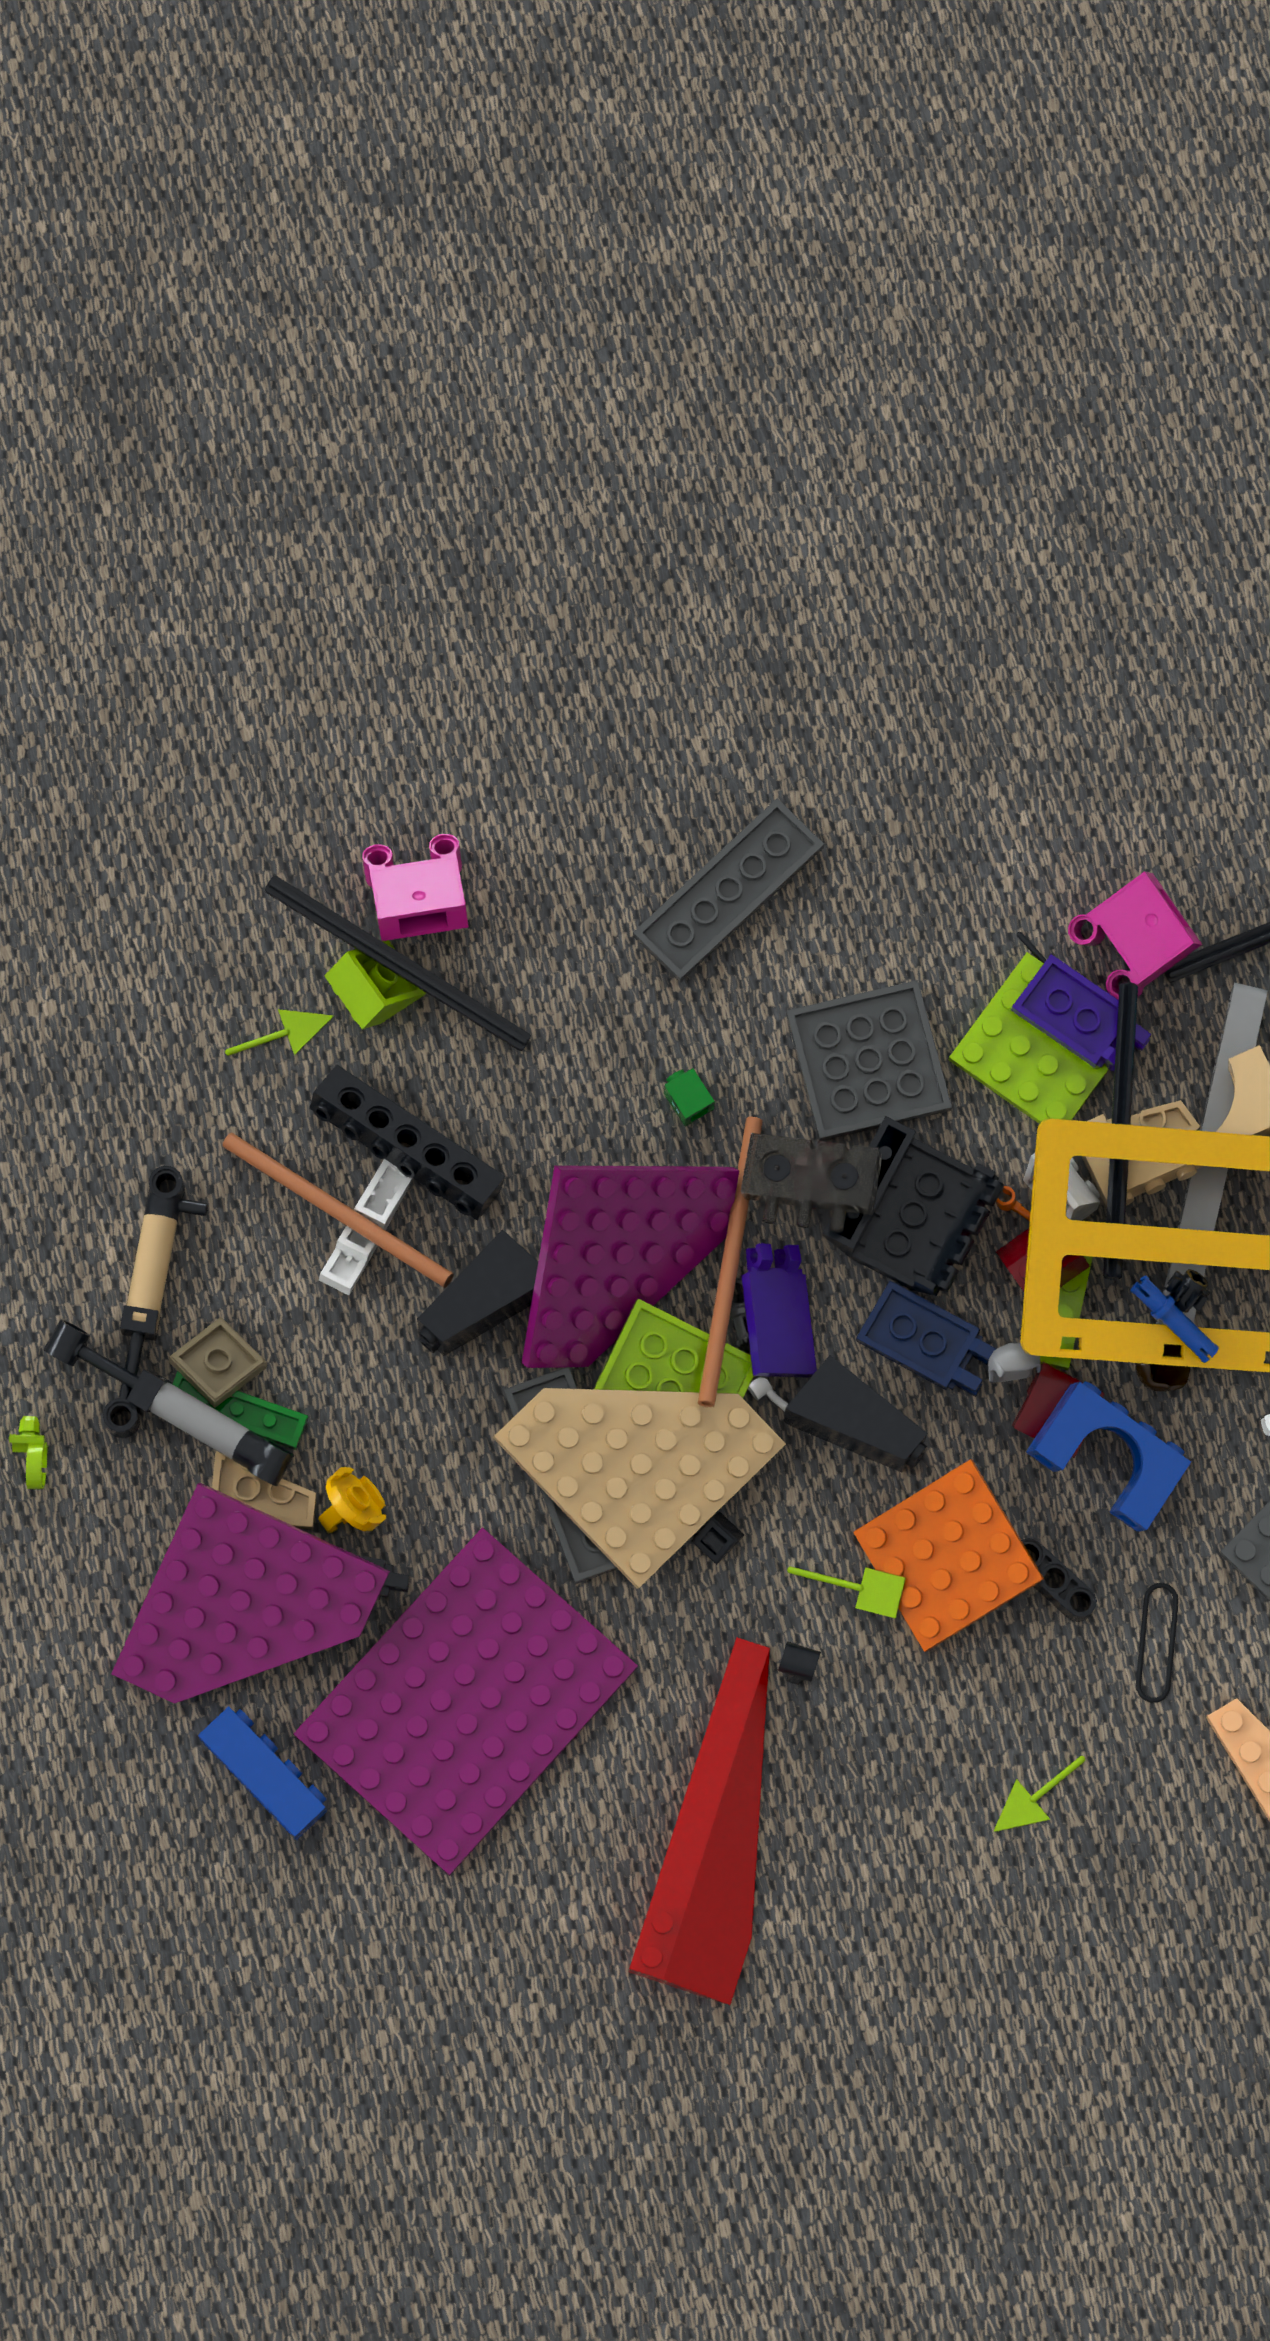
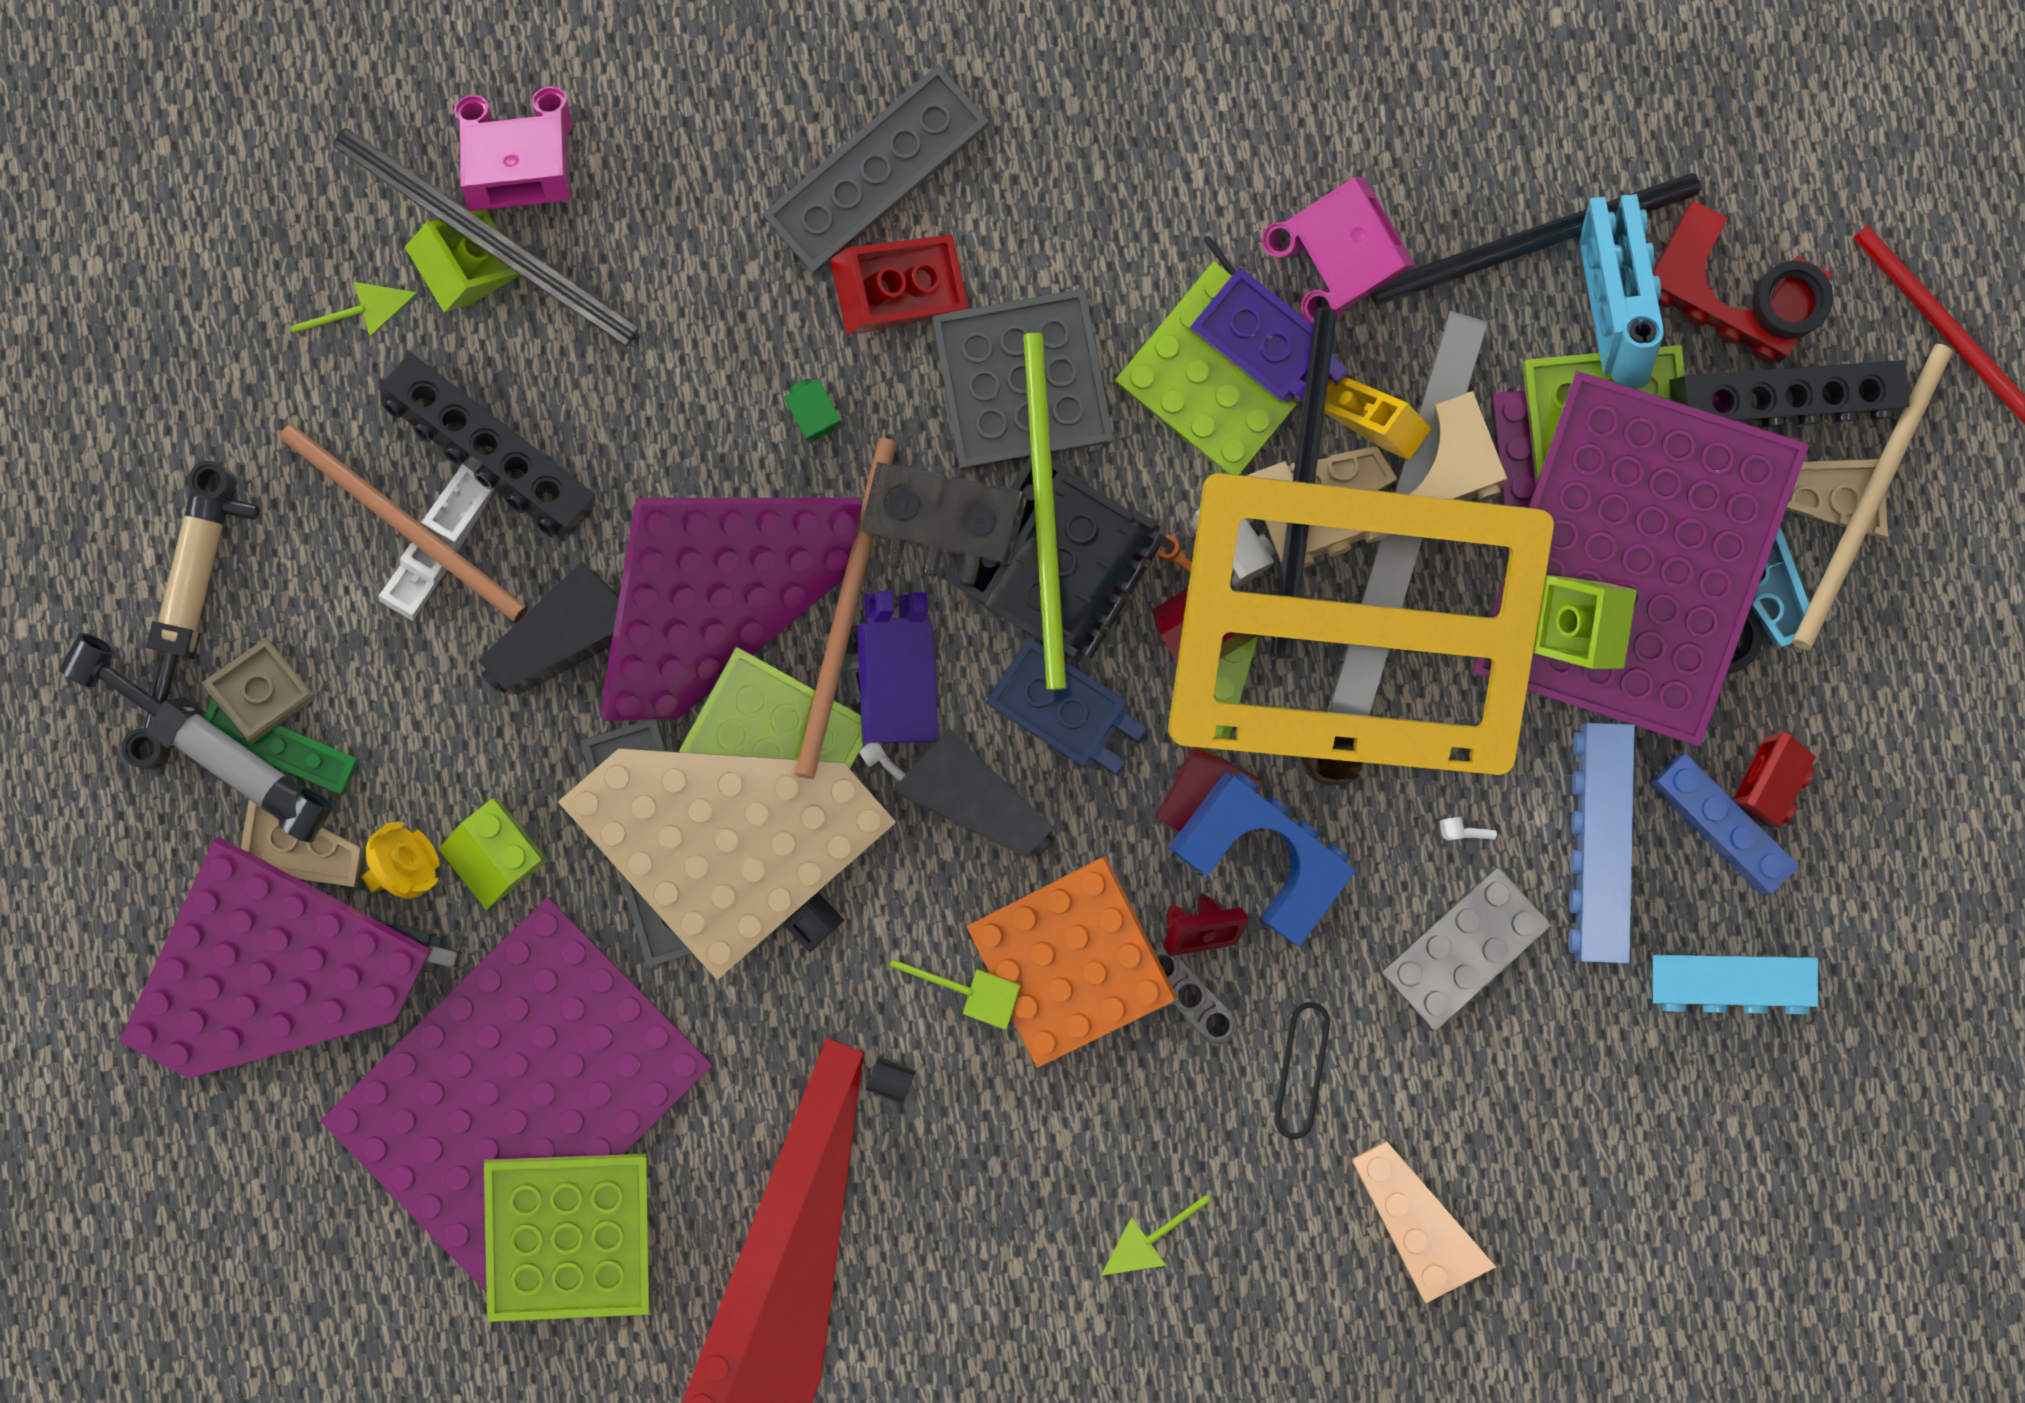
camera: 10 degrees right, 10 degrees up
lime piece [9,1416,48,1490] -> none
blue brick [198,1706,327,1841] -> none
light grey hair [988,1343,1041,1383] -> none
blue pin [1130,1275,1219,1363] -> none
black gear [1166,1269,1210,1313] -> none
none -> lime slope [438,798,549,910]
none -> lime plate [484,1154,649,1322]
none -> red slope [830,234,969,335]
none -> lime piece [1023,333,1066,690]
none -> dark red tile [1163,893,1249,957]
none -> yellow slope [1324,377,1432,460]

